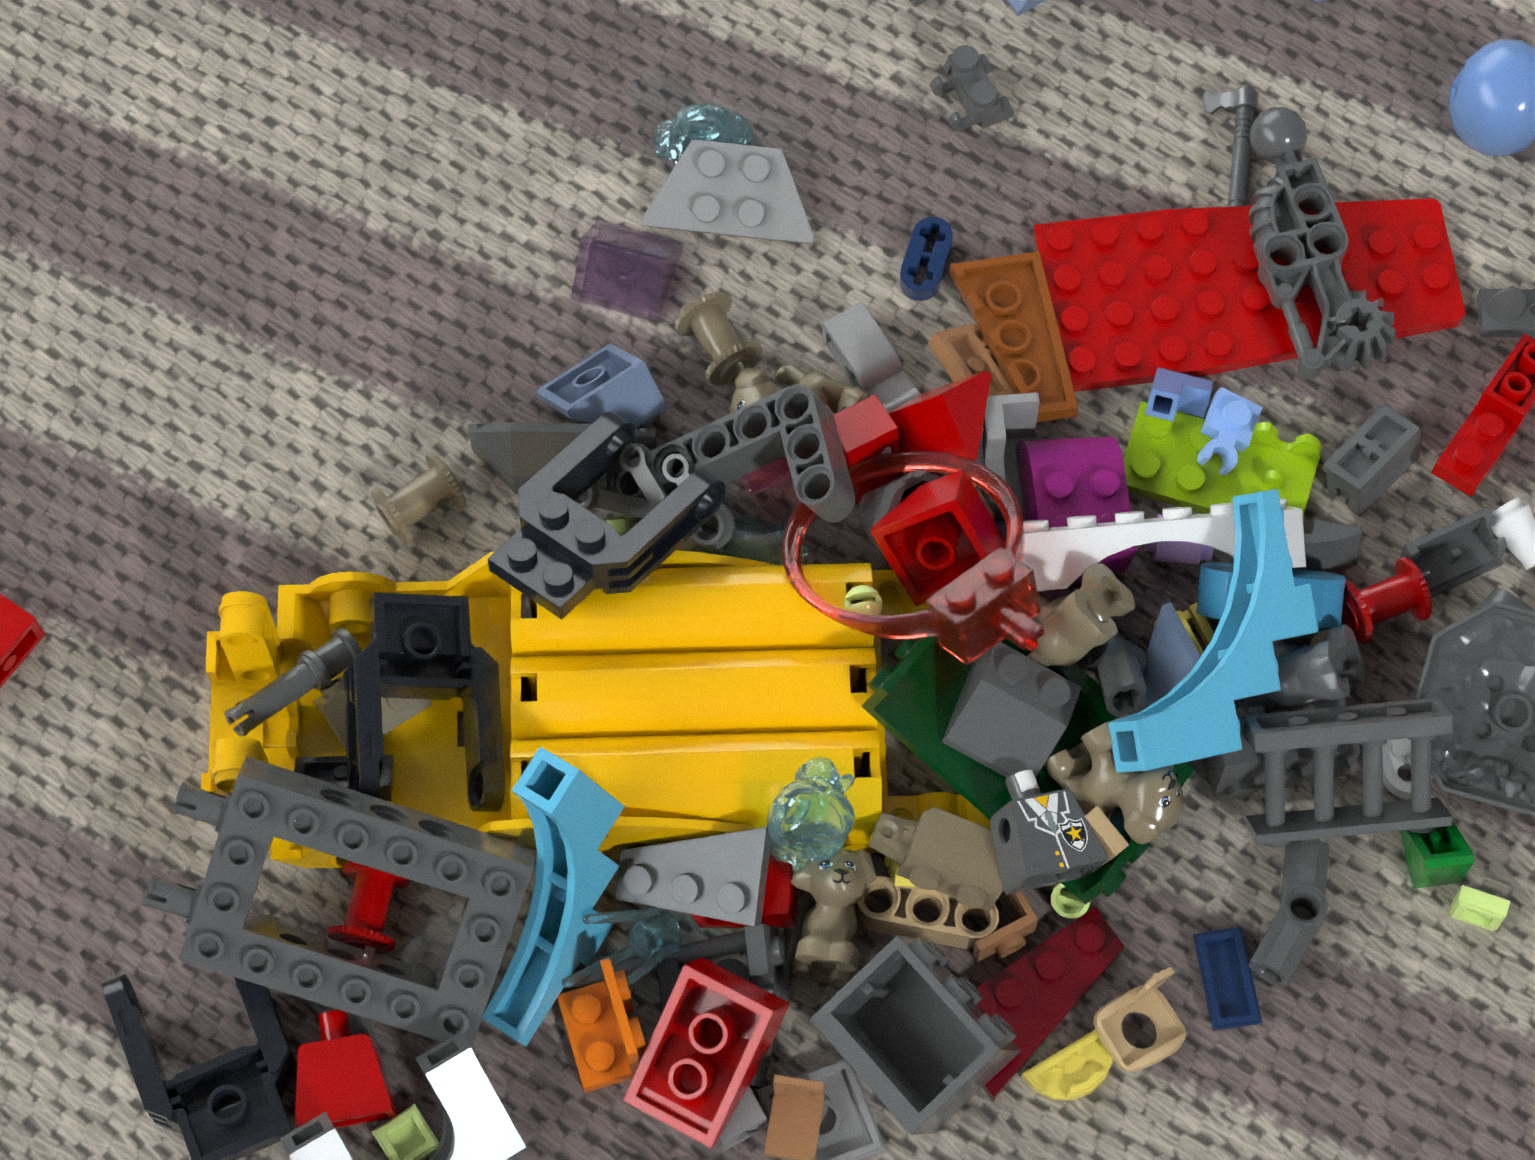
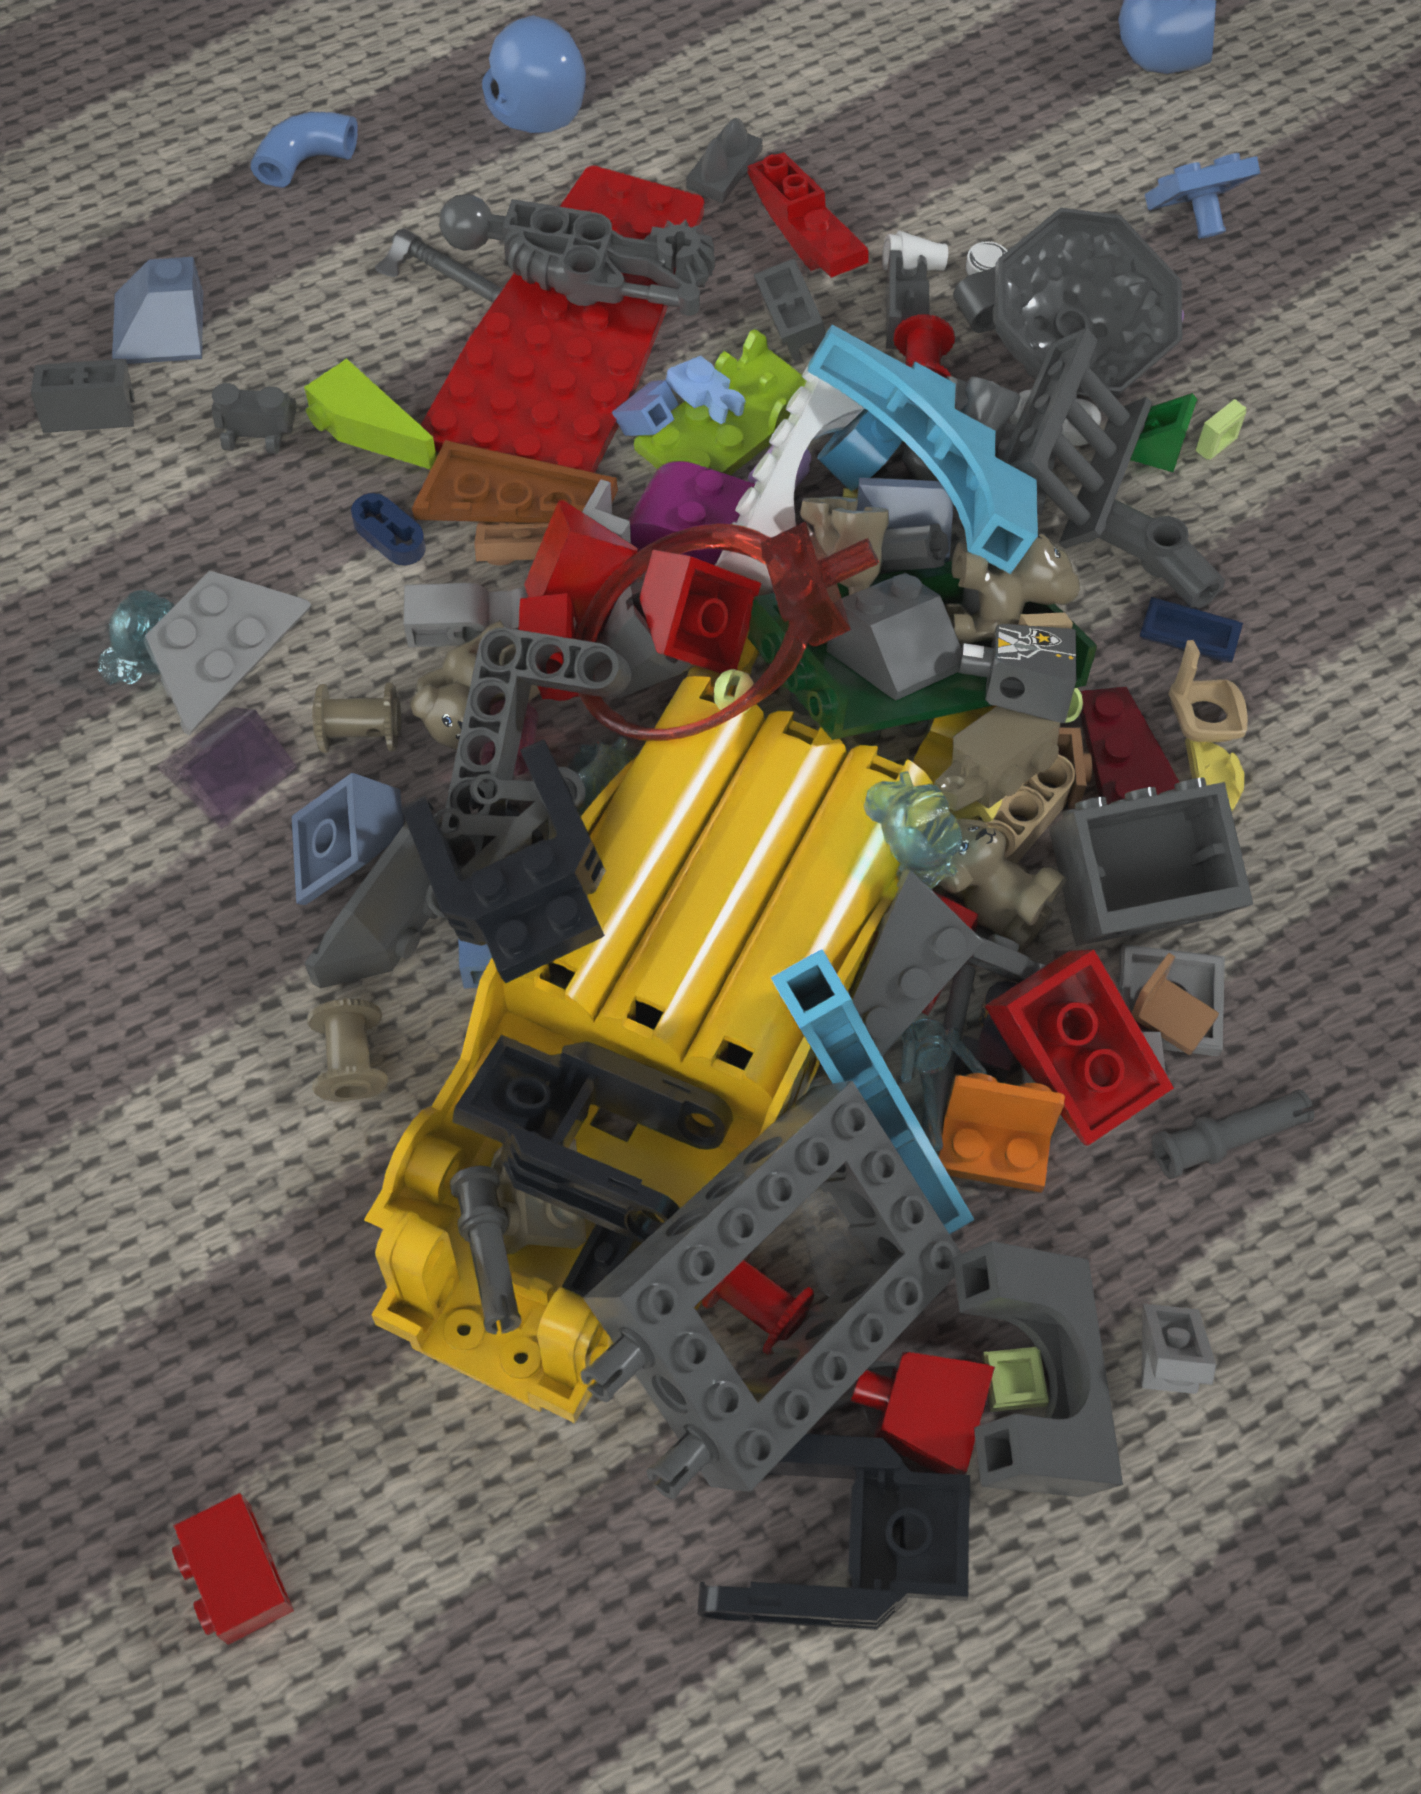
camera: 65 degrees left, 5 degrees down
none -> lime slope [304,359,436,470]

